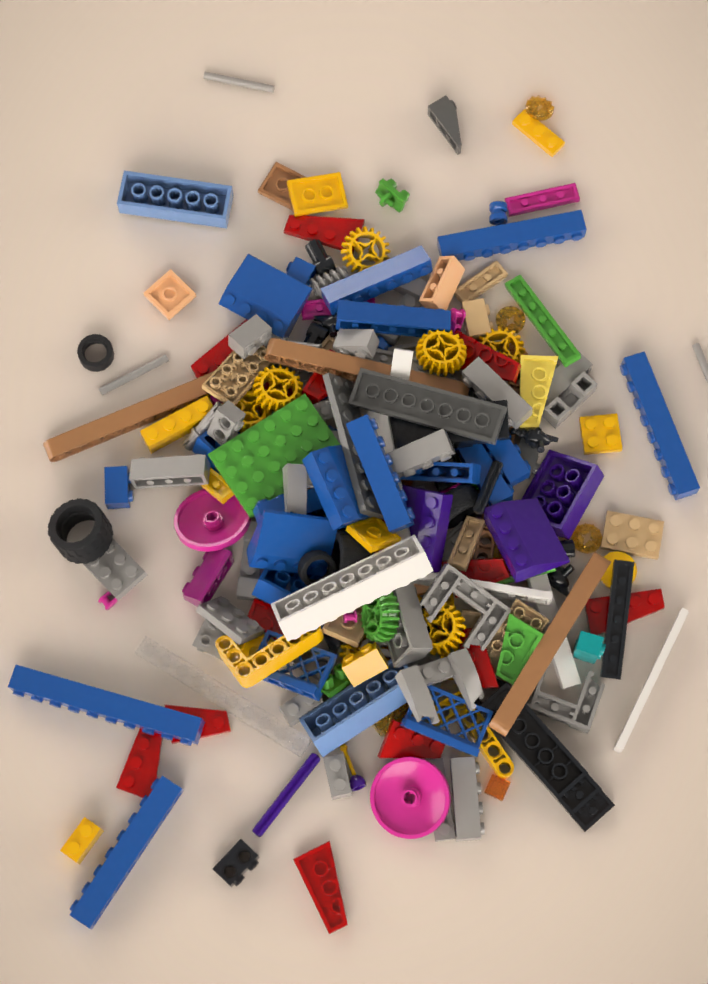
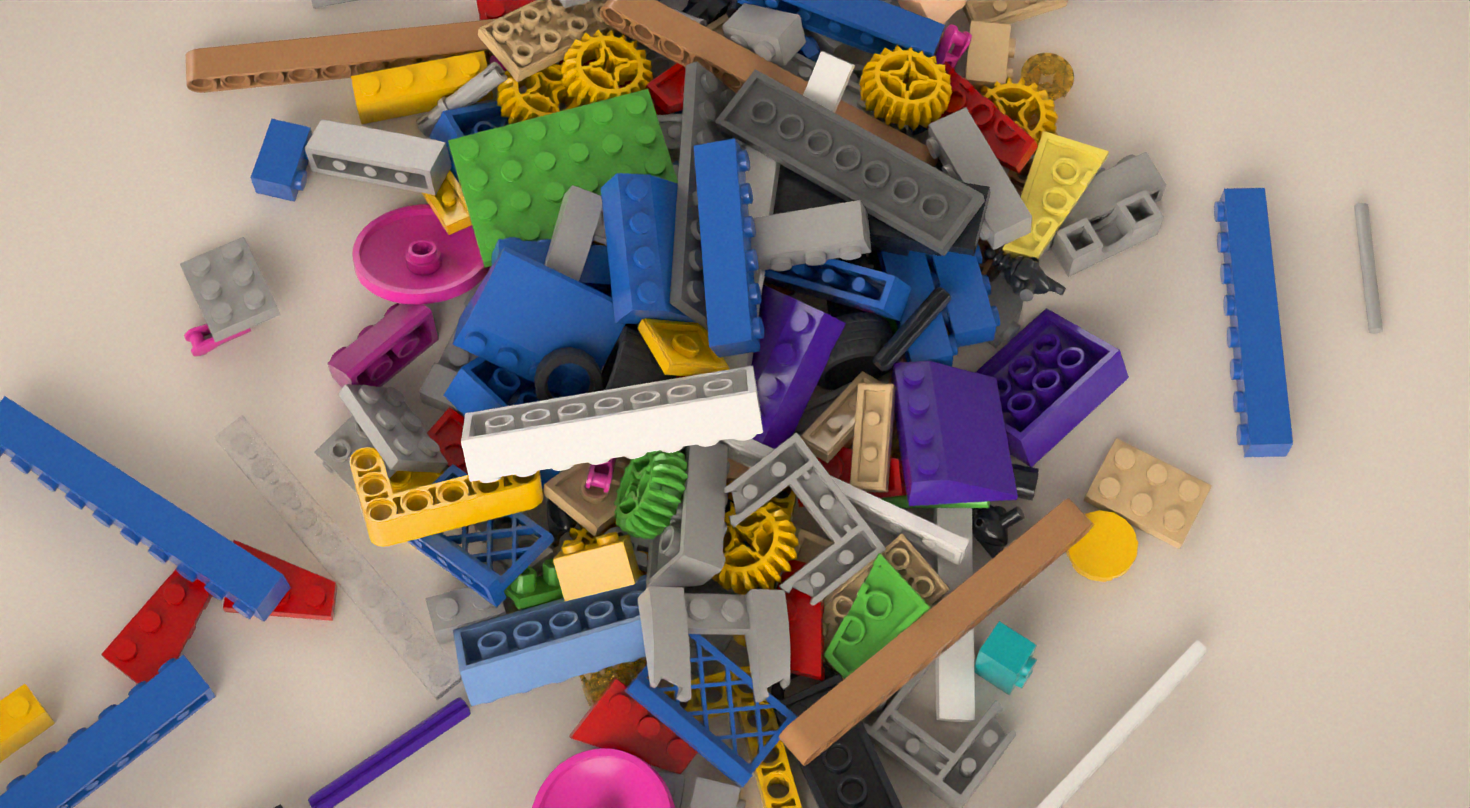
camera: 15 degrees right, 5 degrees down
black tyre [48,498,113,564] -> none
light grey brick [207,400,246,445] -> none
light grey brick [323,753,352,800] -> none
hinge [340,744,367,791] -> none
bright green plate [505,275,581,367] -> none
clear yellow gear [571,523,603,554] -> none
yellow plate [579,413,622,455] -> none
red wing [585,589,665,635] -> none
black plate [600,560,634,680] -> none
none -> tan tile [850,383,896,492]

